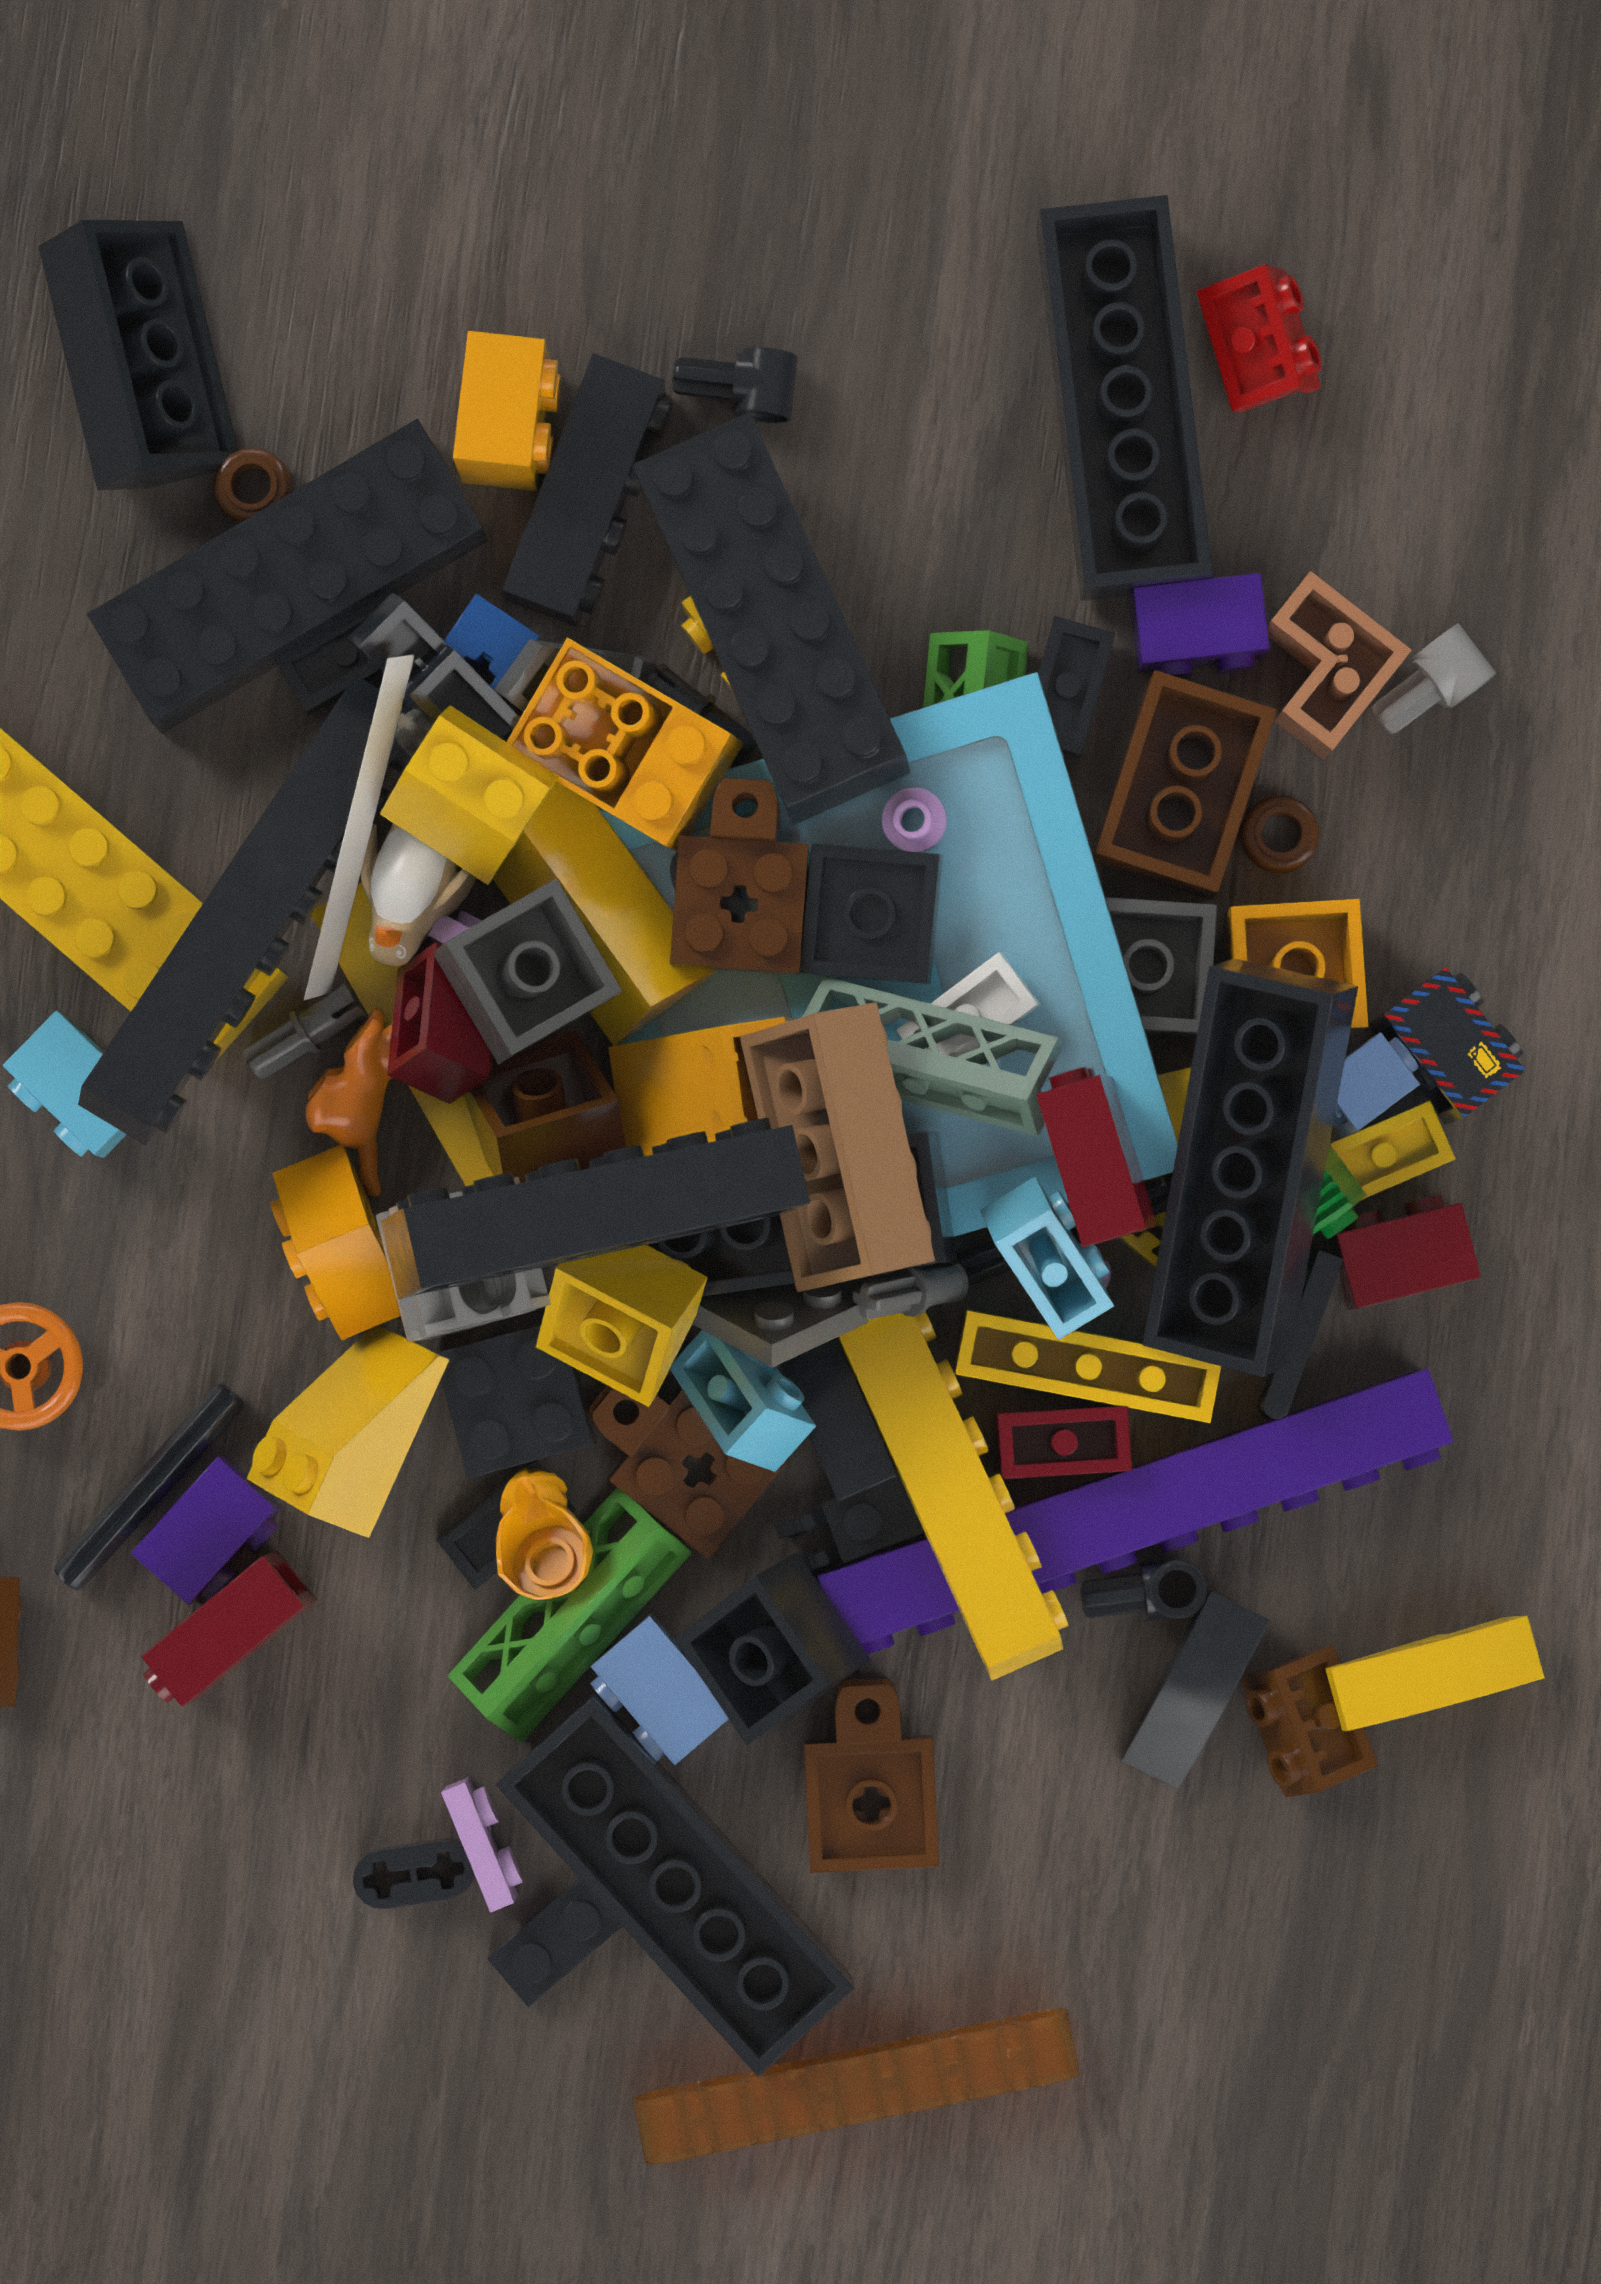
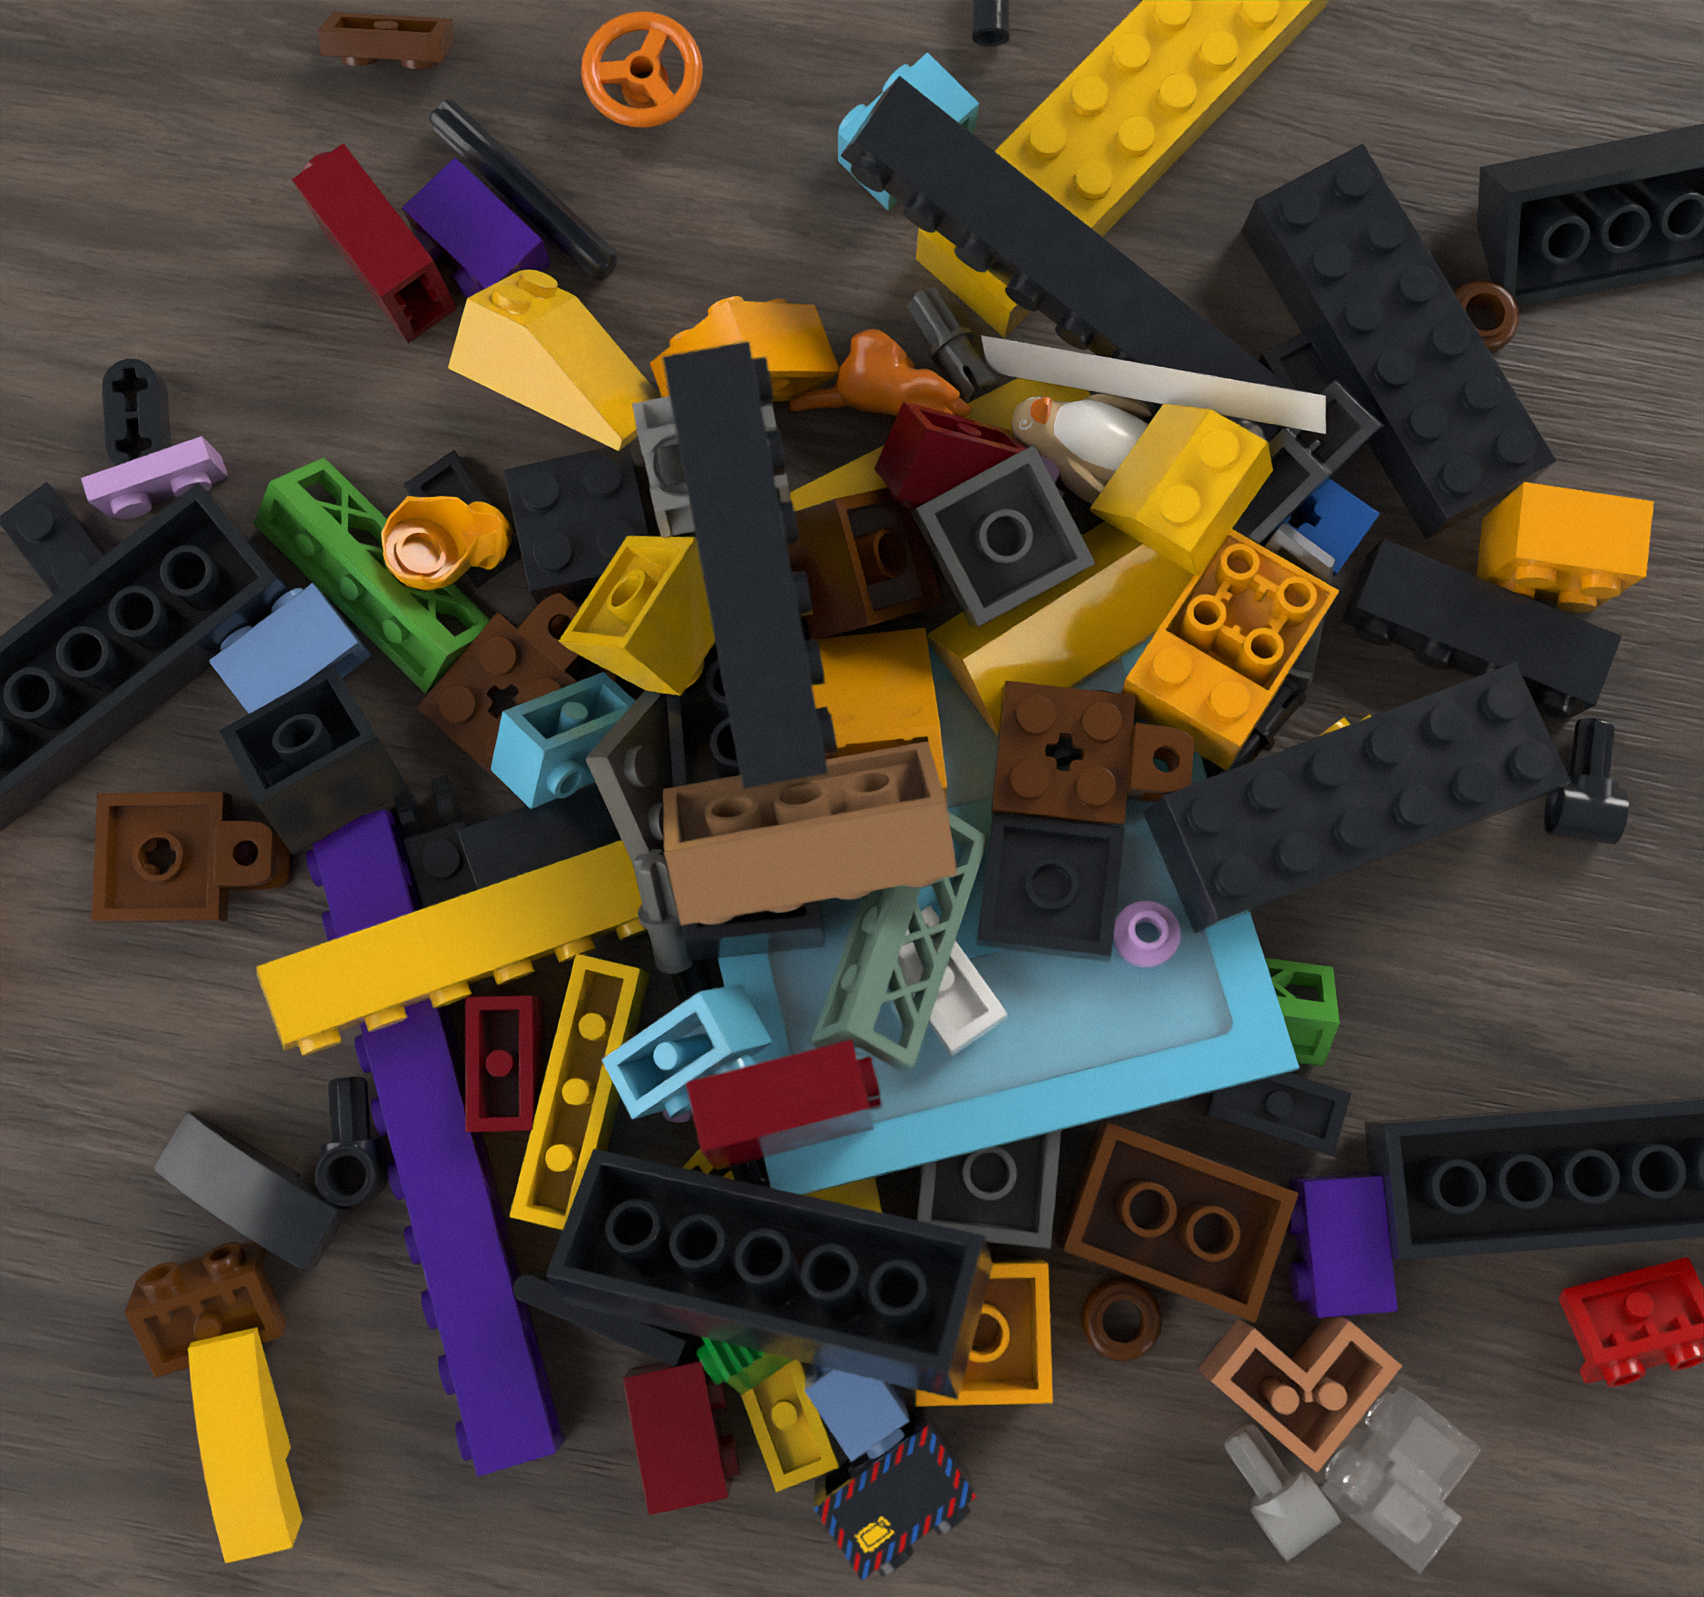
camera: 90 degrees right, 5 degrees down
none -> clear brick [1321,1386,1483,1574]

